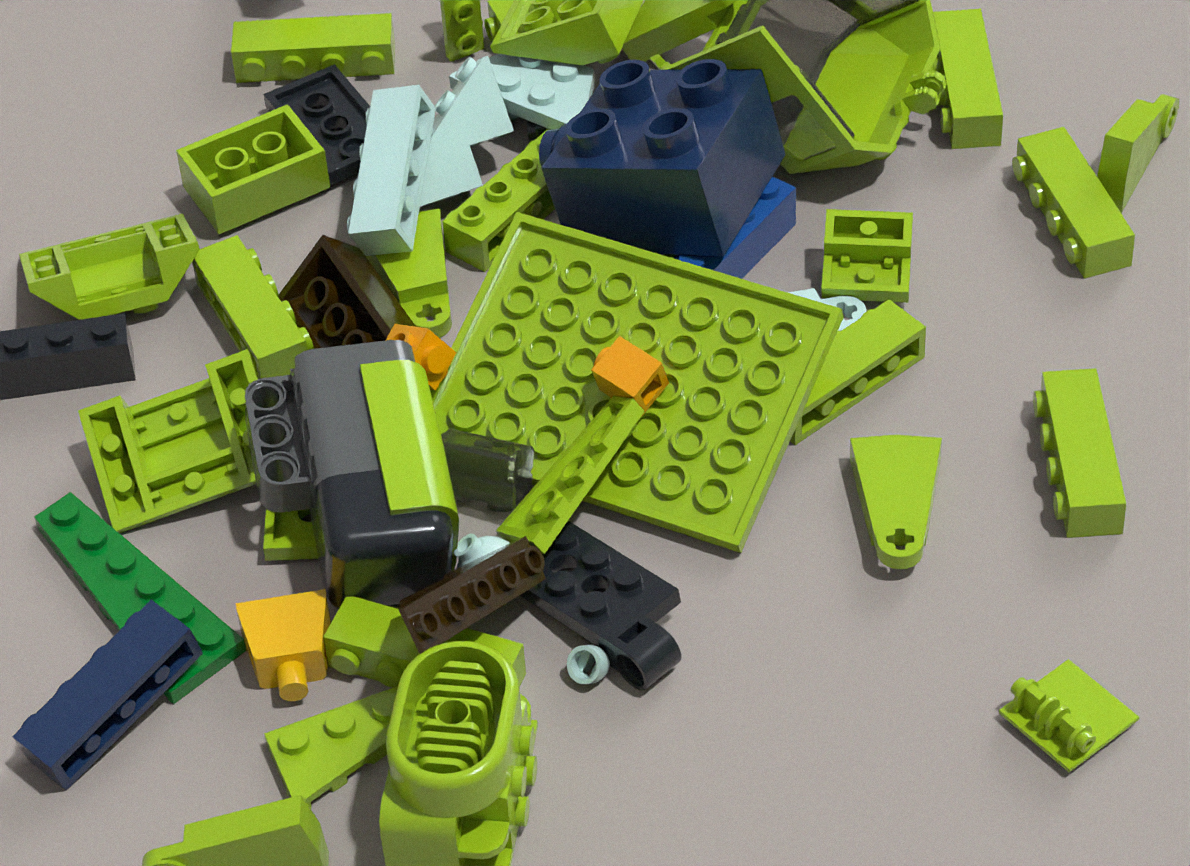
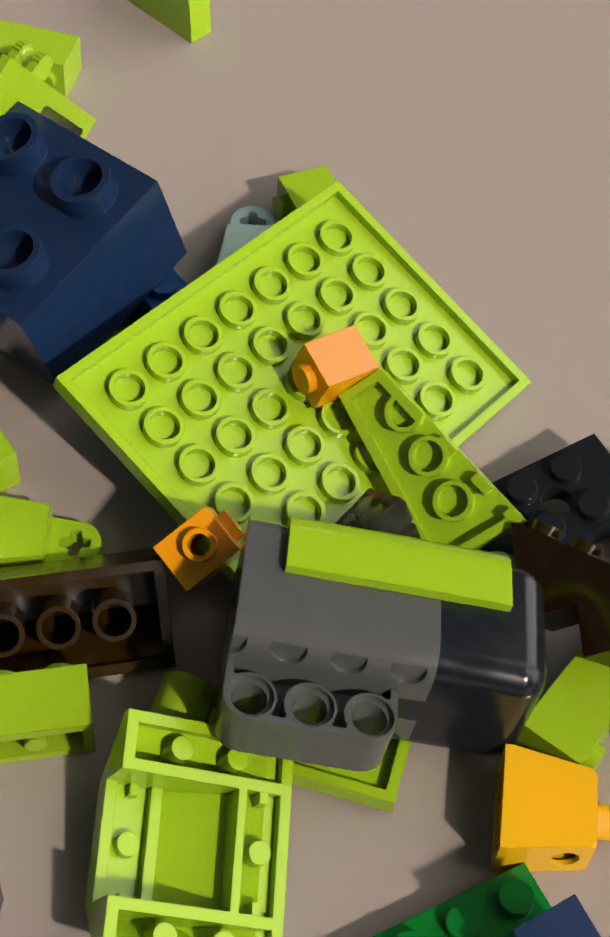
camera: 80 degrees left, 5 degrees up
lime brick [821,209,913,303] -> none
lime piece [850,435,942,569] -> none
lime brick [1012,127,1135,279] -> none
lime brick [1033,368,1127,538] -> none

